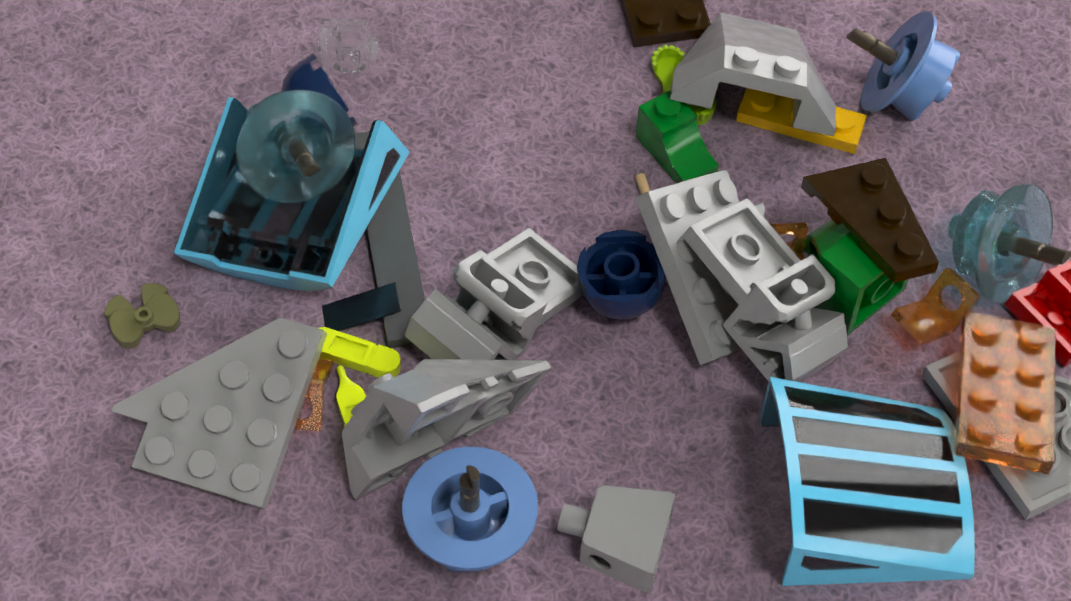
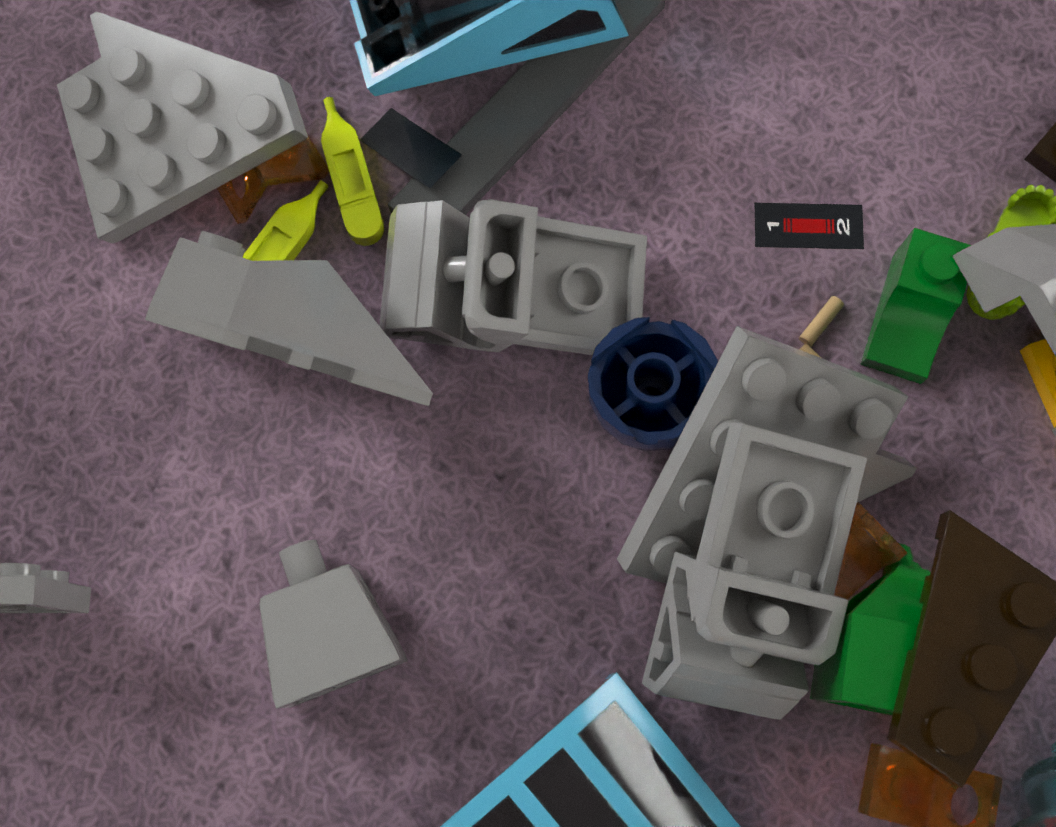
camera: 60 degrees right, 20 degrees up
medium blue piece [402,447,538,572] -> none
none -> black sticker [754,203,864,249]

